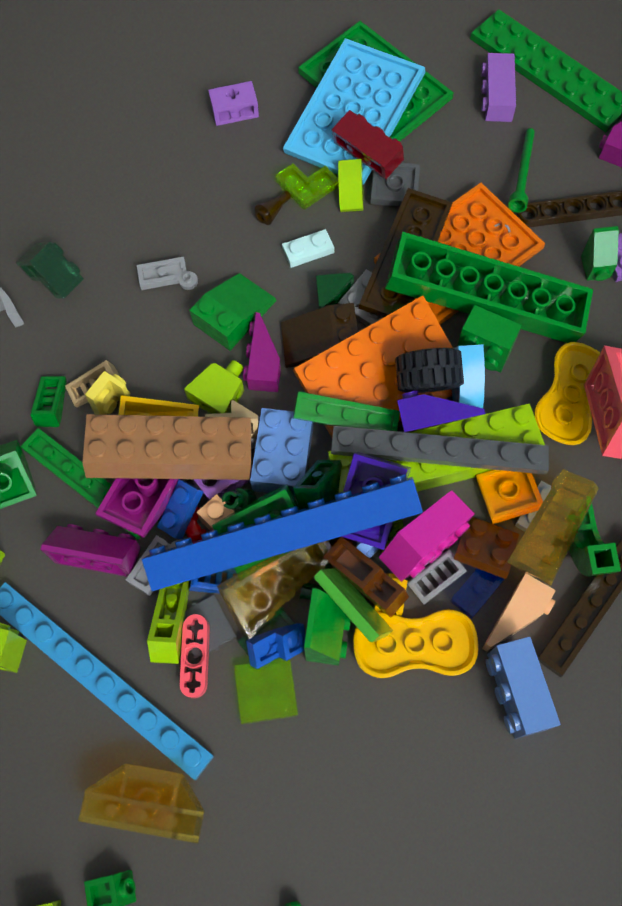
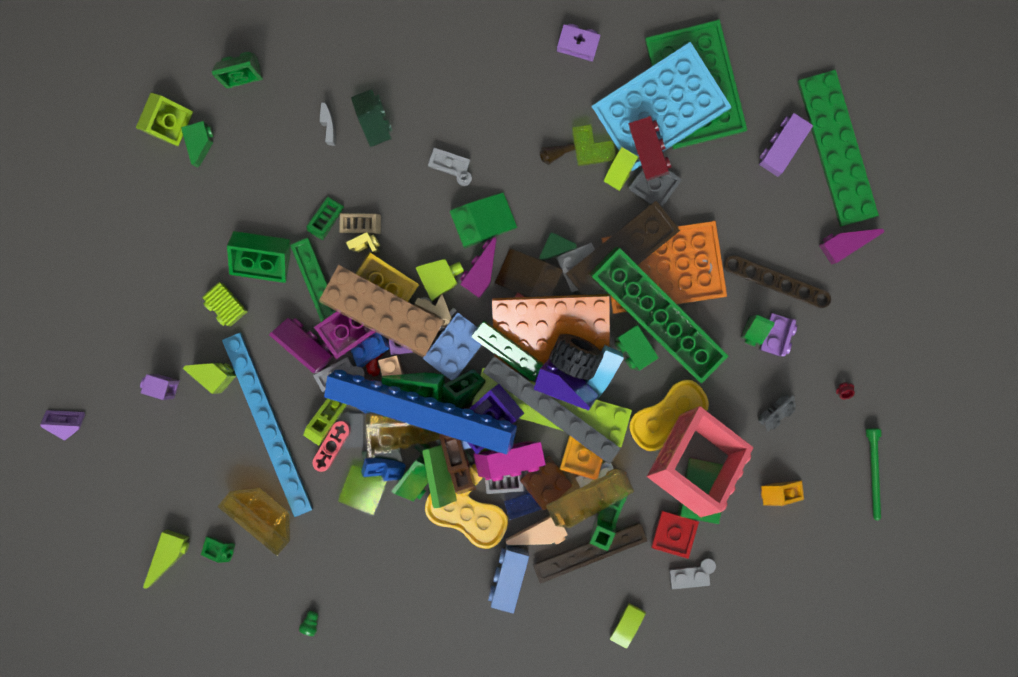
camera: 30 degrees right, 20 degrees up
dark green pin [222,488,256,510] -> none
light aqua plate [282,229,334,268] -> none
green piece [508,128,535,213] -> none

